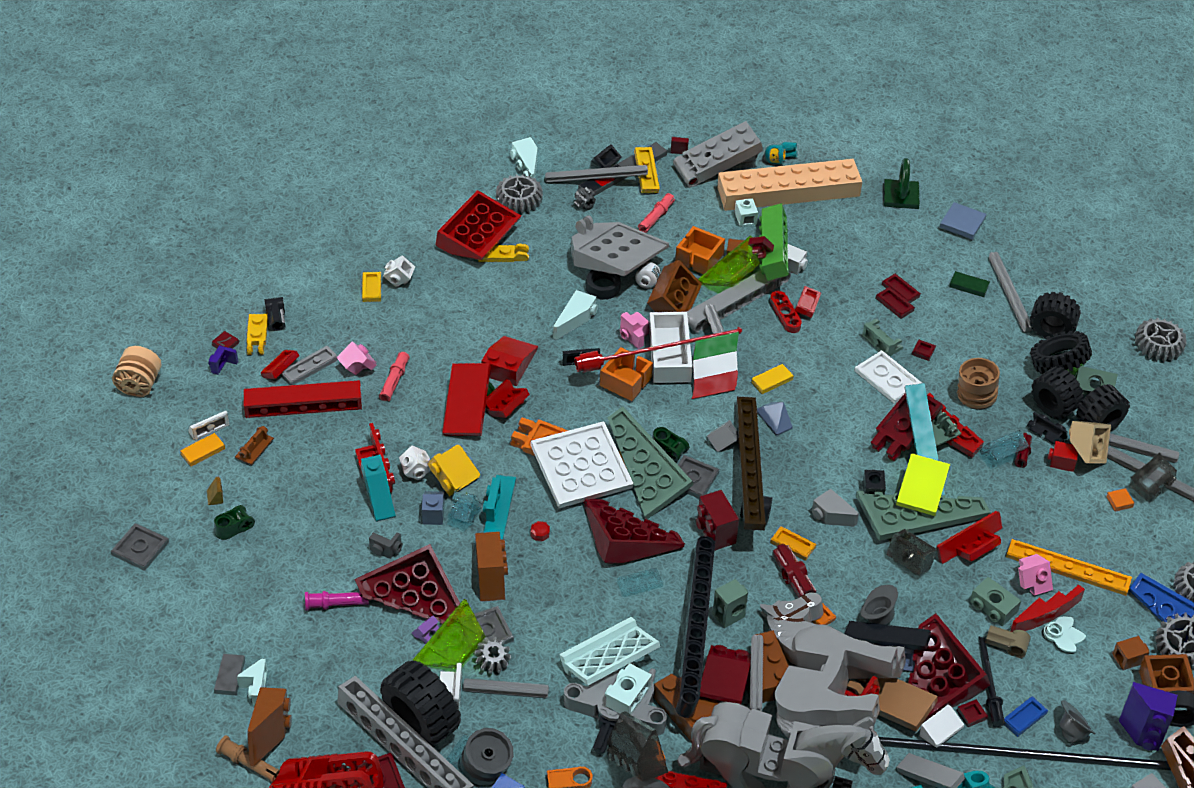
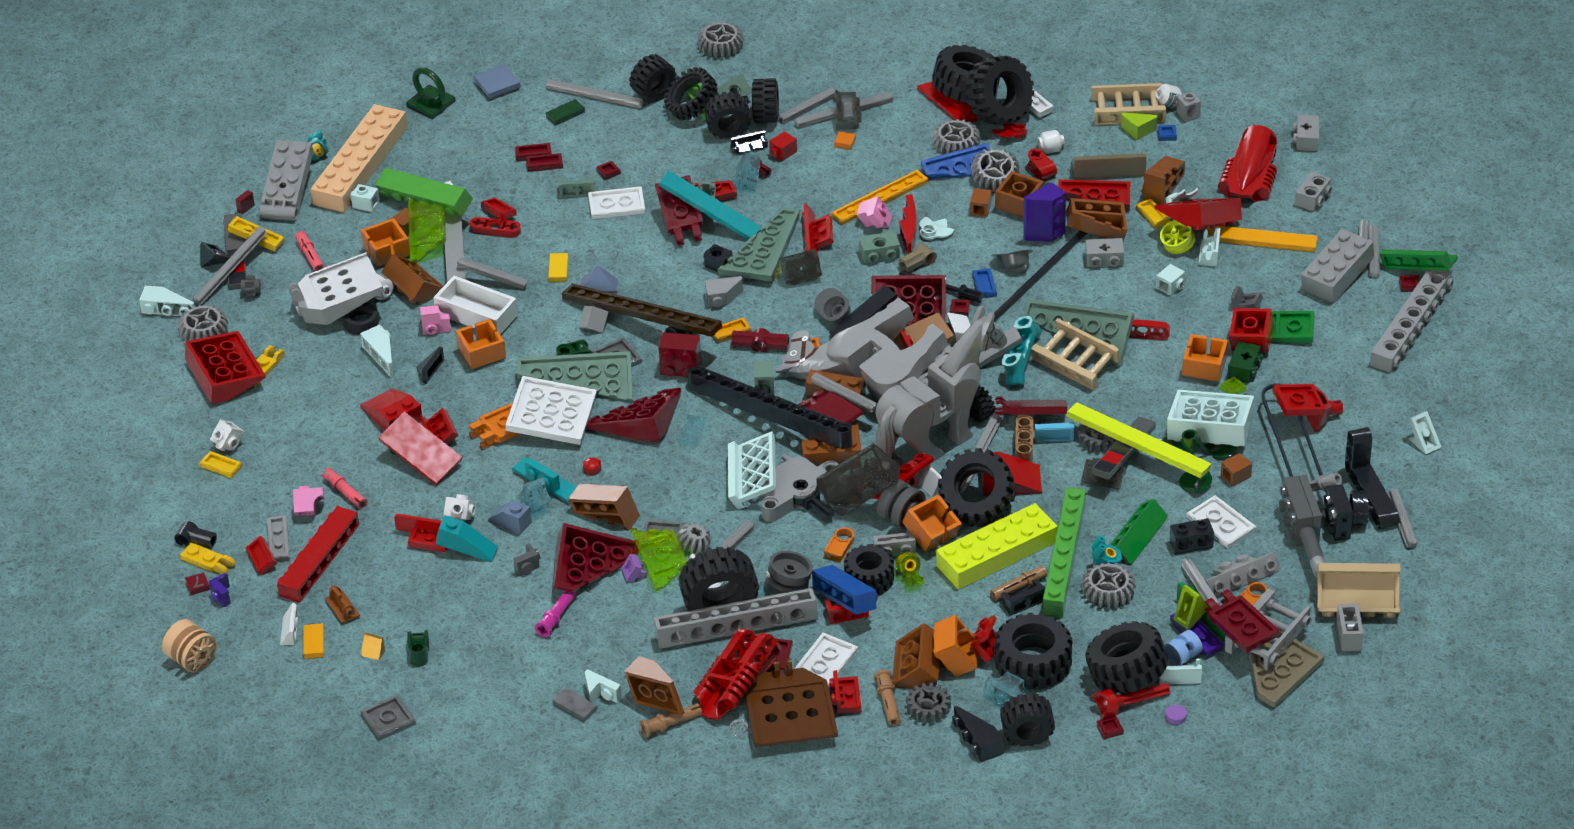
camera: 55 degrees left, 5 degrees down
yellow bracket [427,445,480,497] -> none
flag [574,327,742,399] -> none
light aqua brick [605,663,652,718] -> none
dark red tile [748,236,774,259] -> none
neon yellow tile [896,453,950,516] -> none
medium nougat wheel [957,358,1000,409] -> none
tan slope [1069,421,1111,464] -> none

